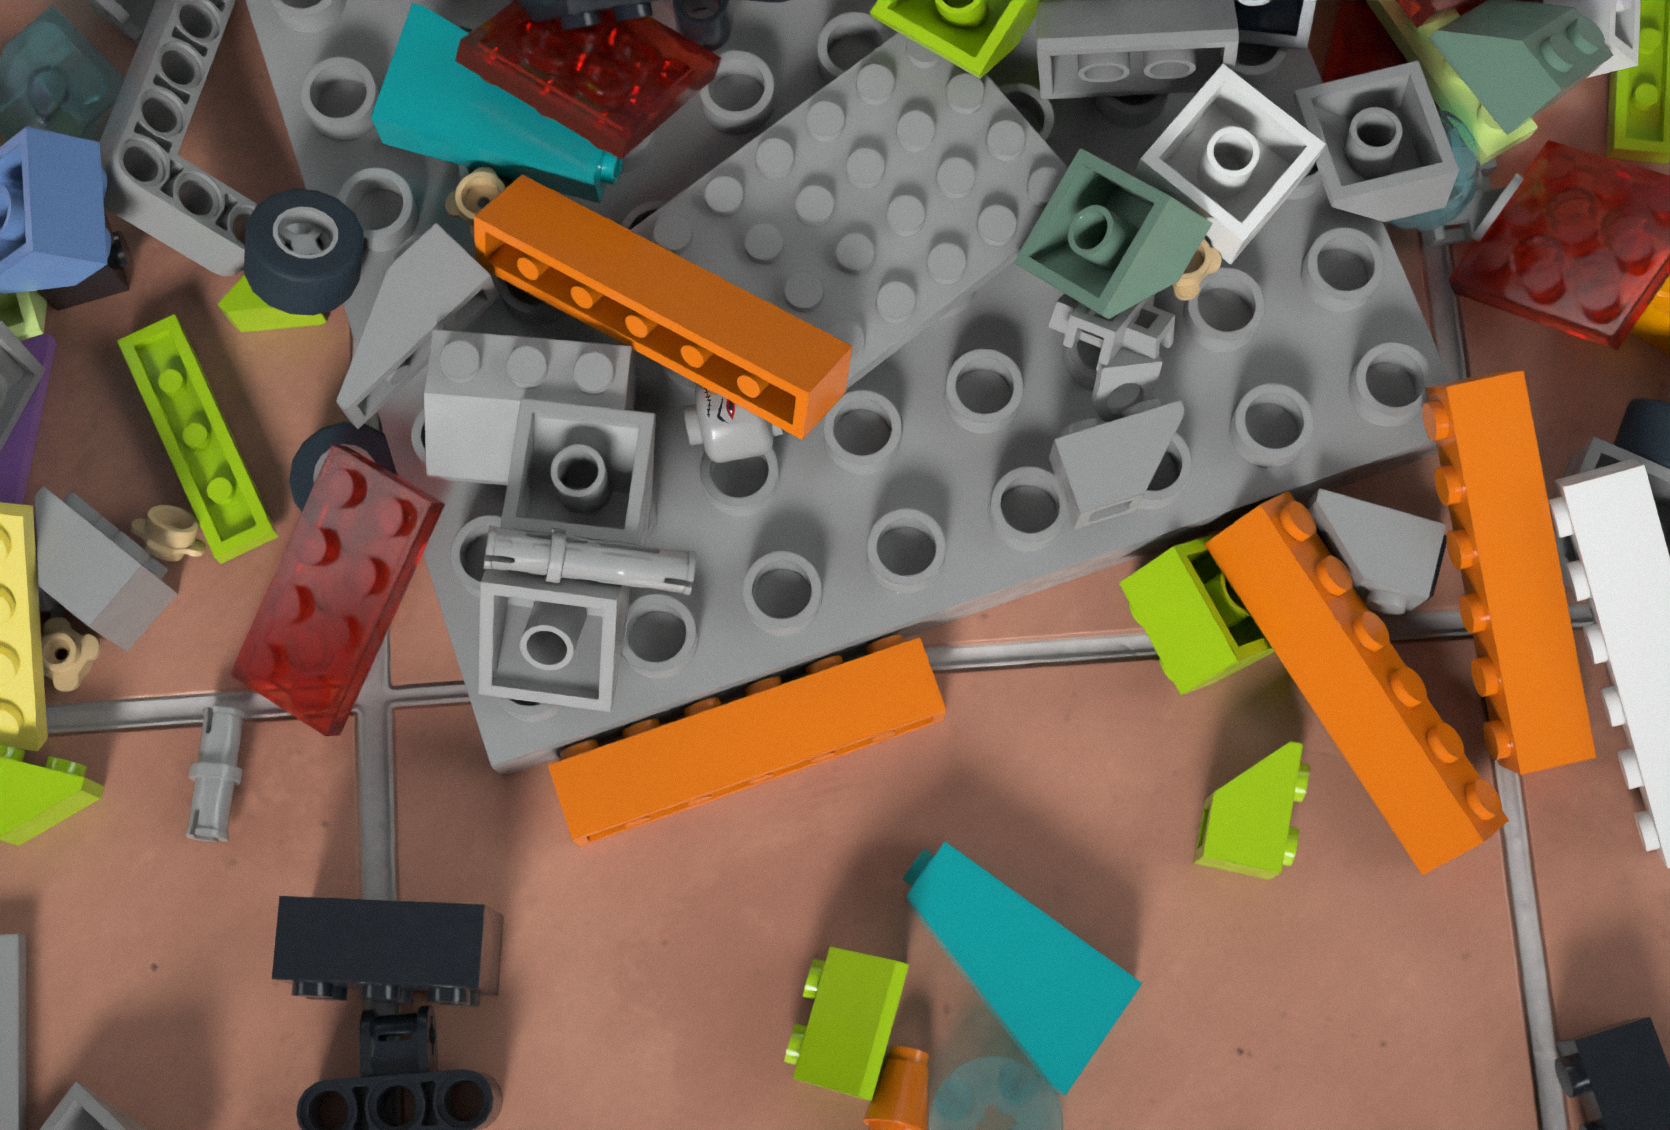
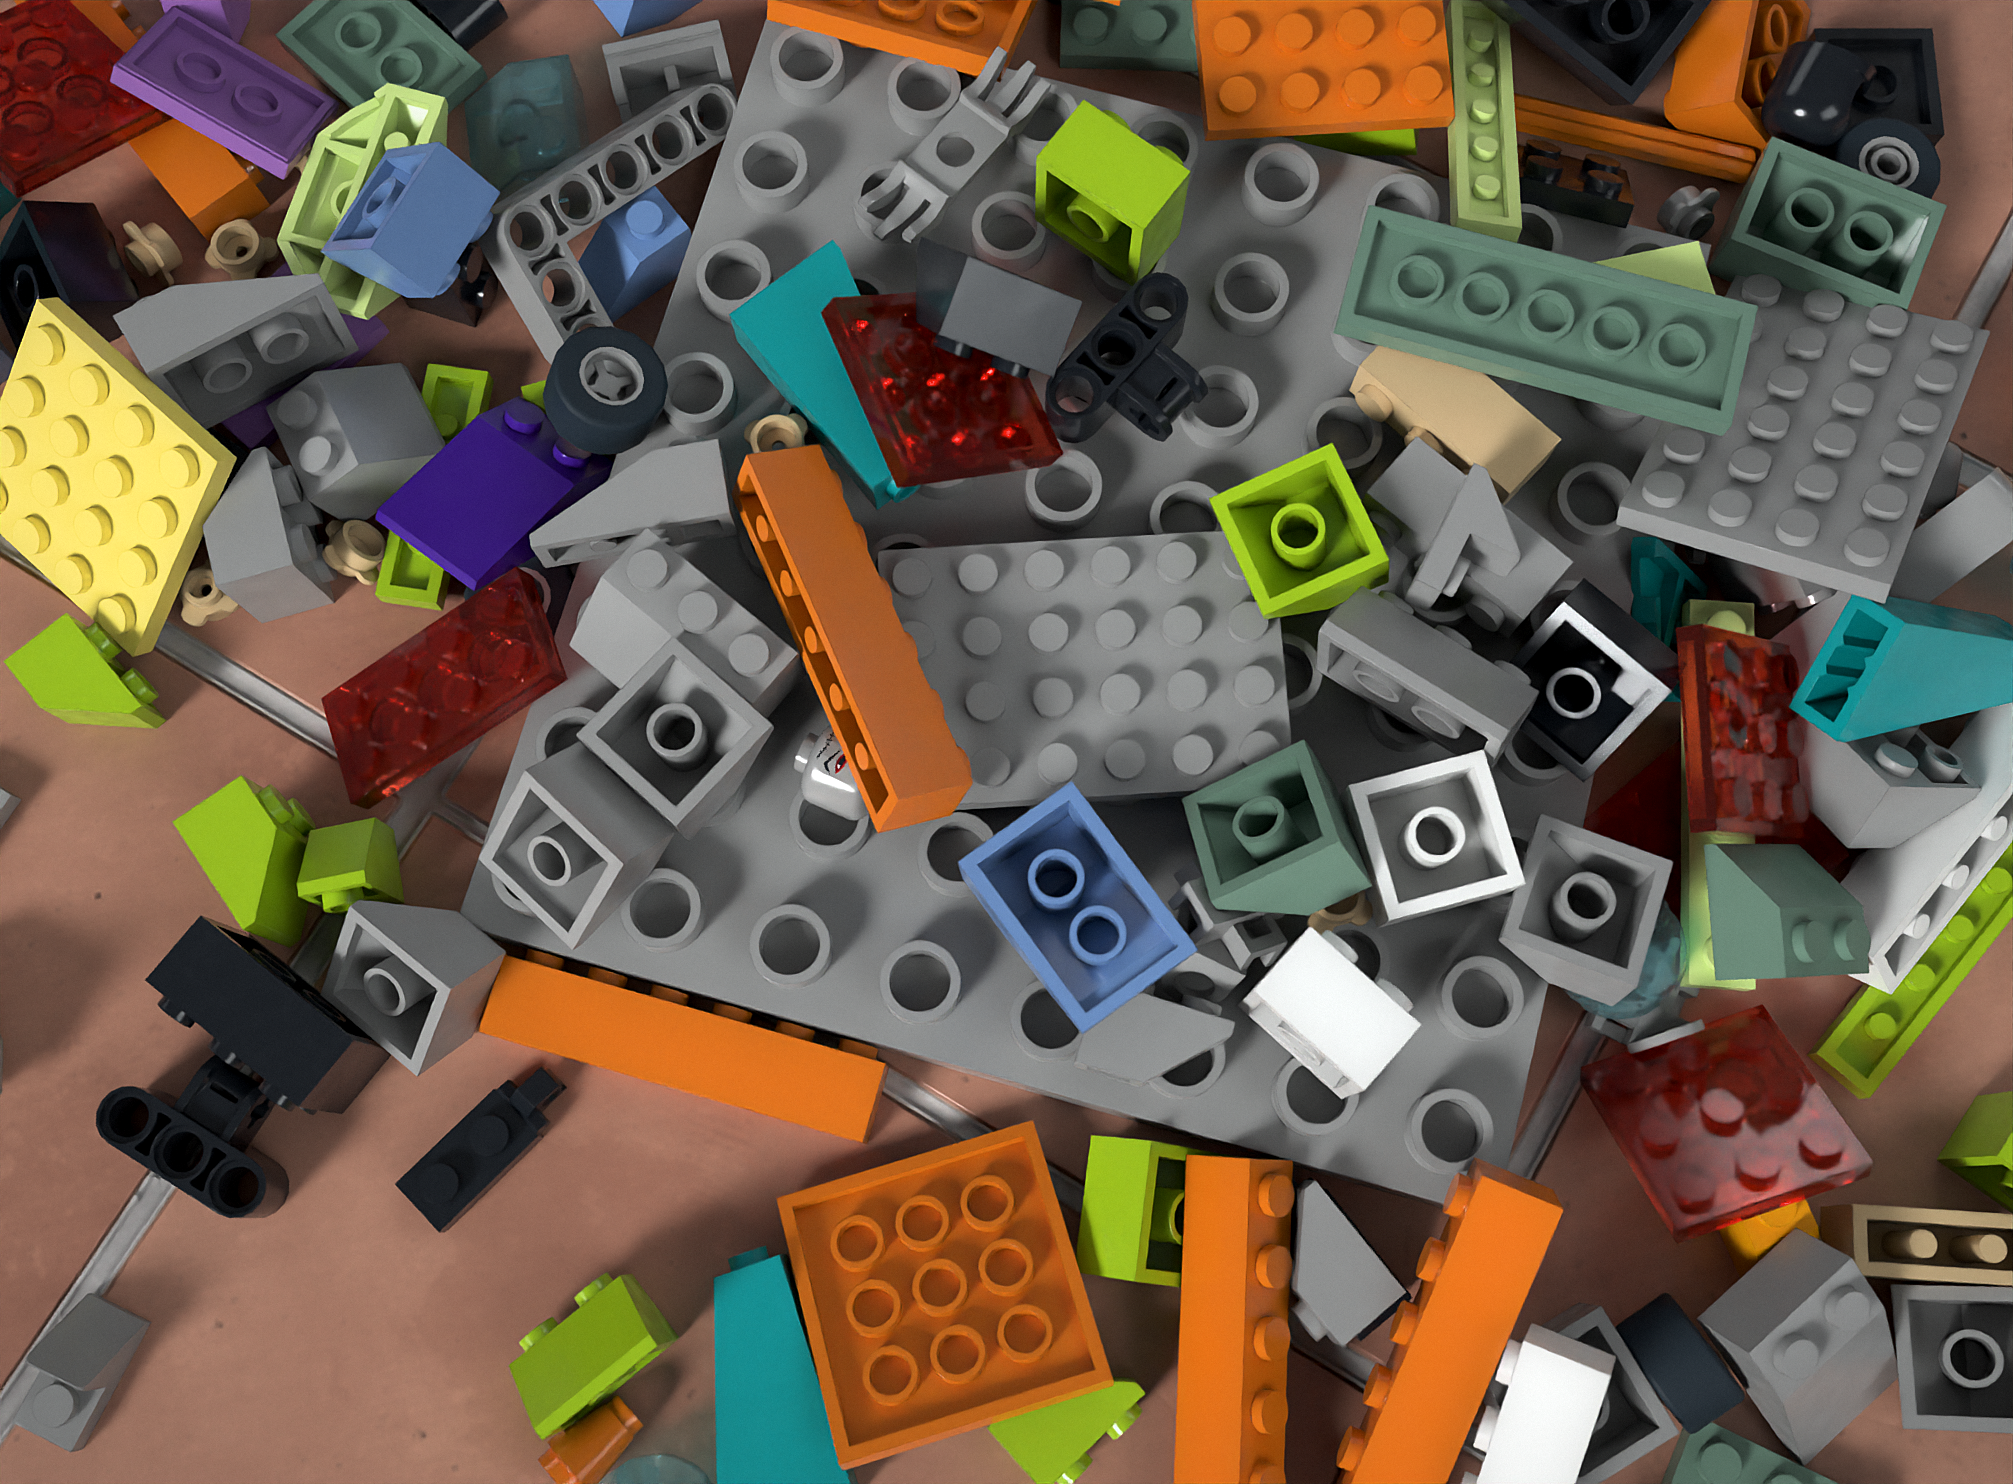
camera: 35 degrees right, 0 degrees up
light grey pin [185,706,246,842] -> none
light grey pin [483,524,696,595] -> none
none -> lime slope [172,775,316,948]
none -> light grey slope [266,363,446,523]
none -> lime slope [297,817,405,918]
none -> light grey slope [320,900,506,1077]
none -> dark purple slope [375,396,614,591]
none -> black hinge [395,1066,567,1232]
none -> medium blue slope [578,185,692,323]
none -> orange plate [776,1120,1114,1471]
none -> medium blue slope [958,781,1198,1035]
none -> white brick [1237,926,1421,1099]

